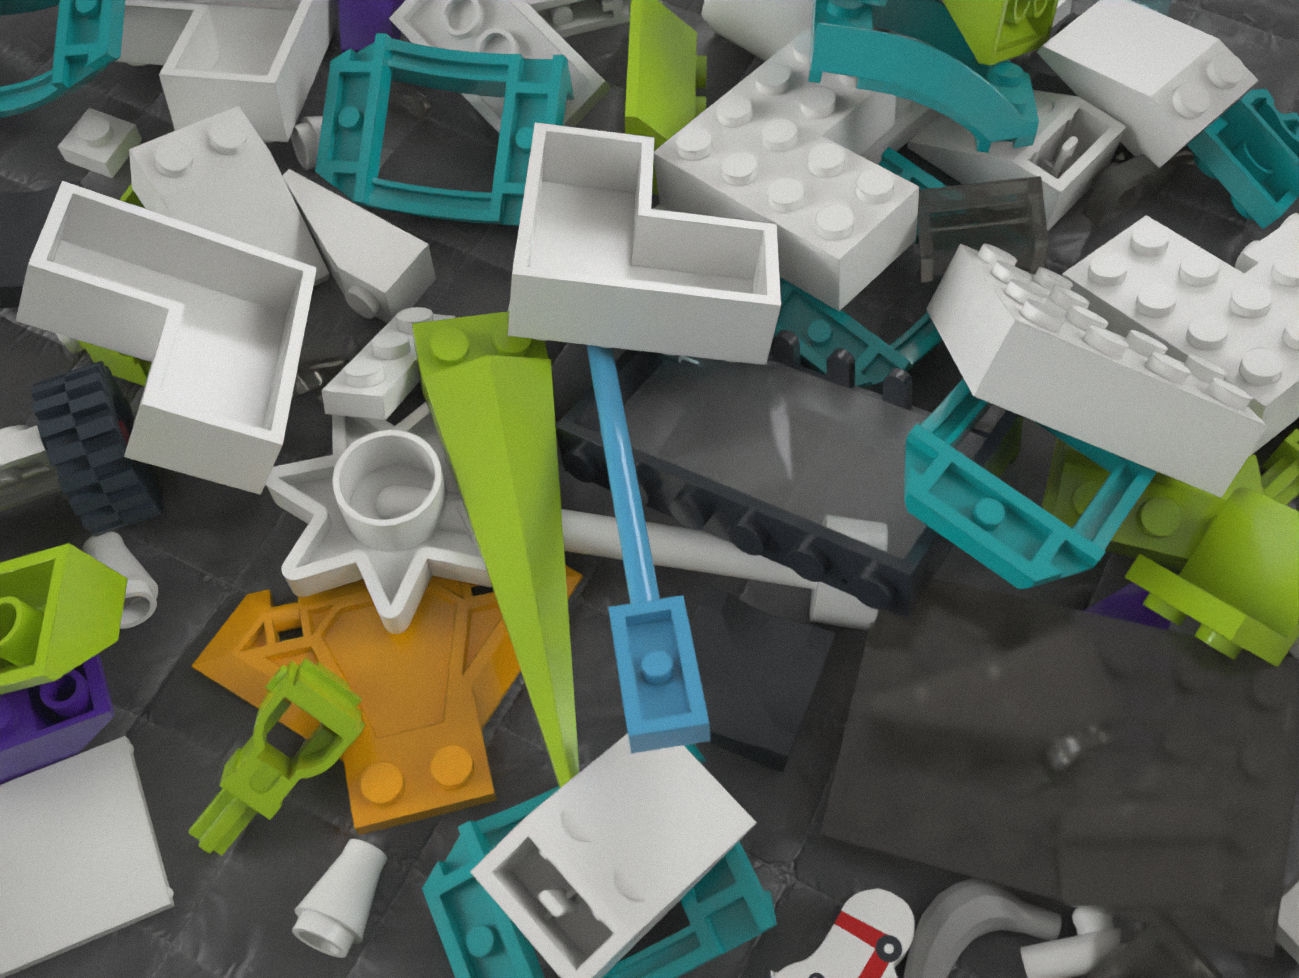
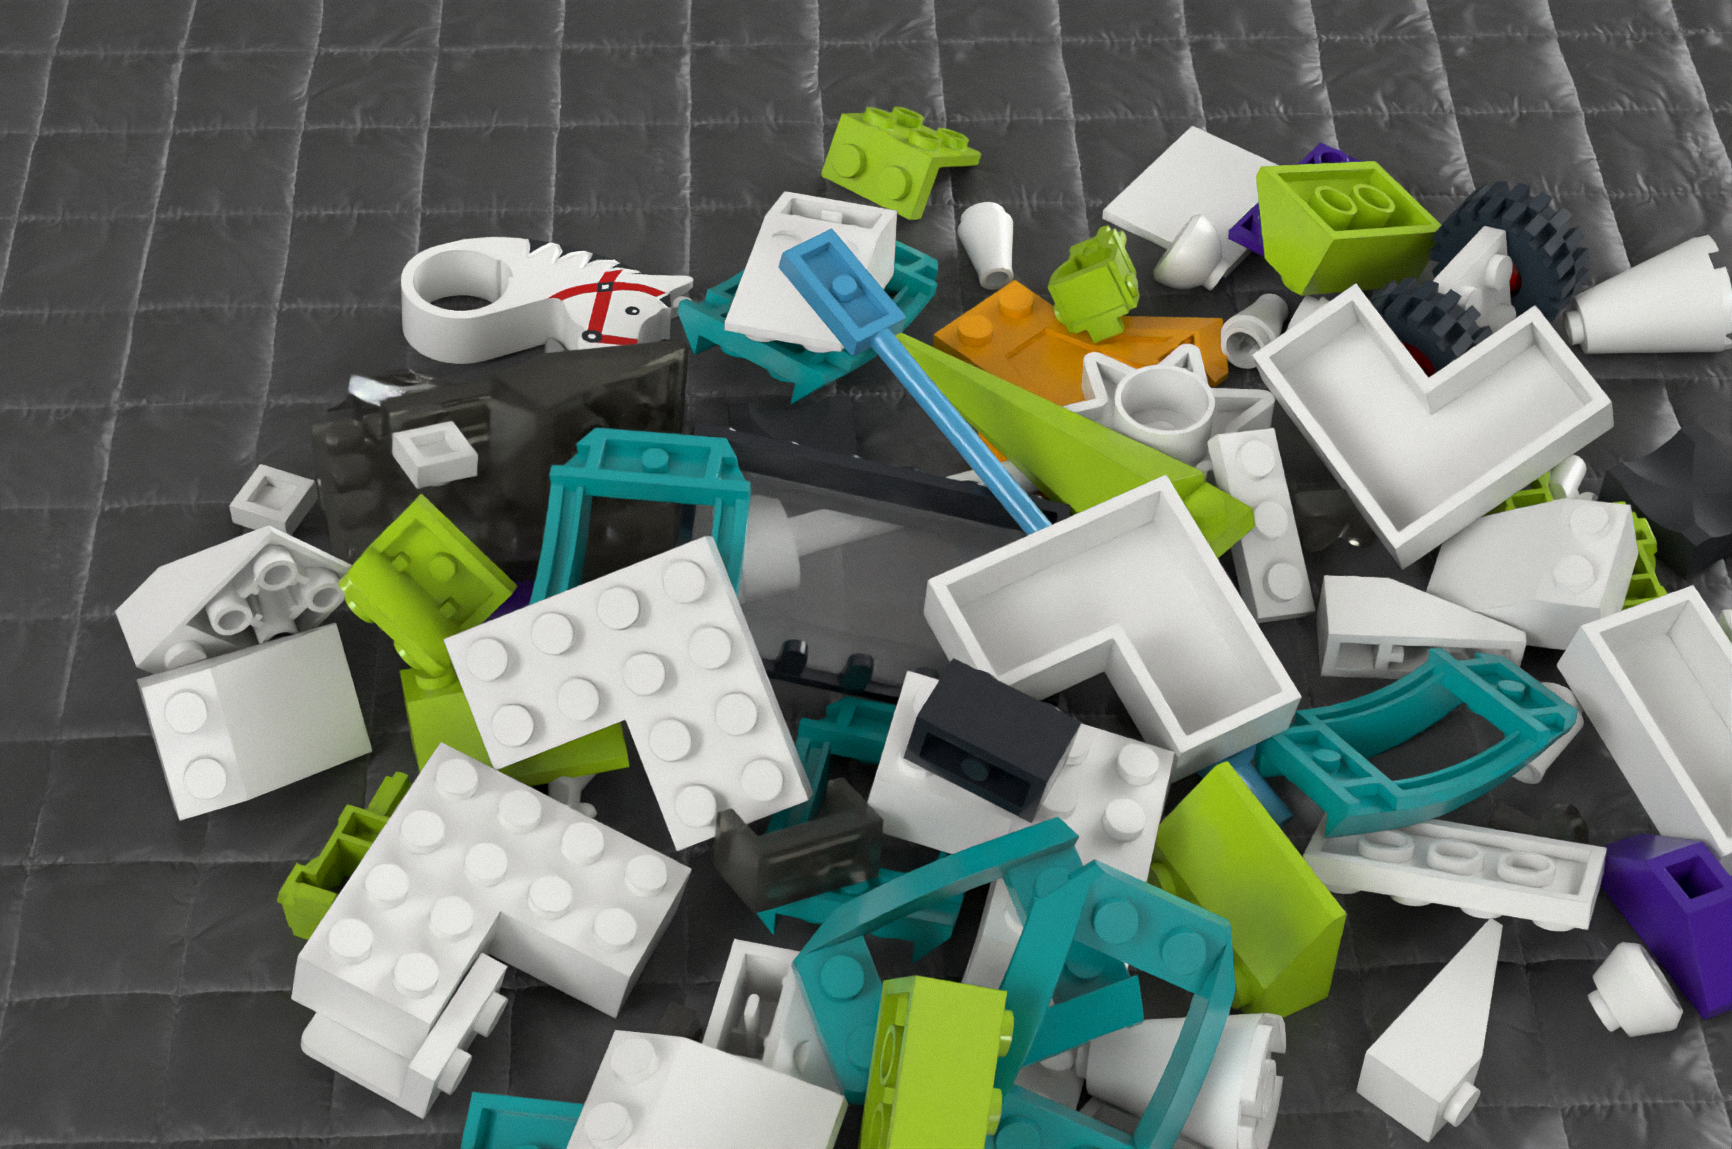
camera: 150 degrees right, 15 degrees down
none -> white plate [392,421,478,489]
none -> black brick [904,658,1082,823]
none -> white brick [1153,214,1230,291]
none -> white cone [1221,294,1288,369]

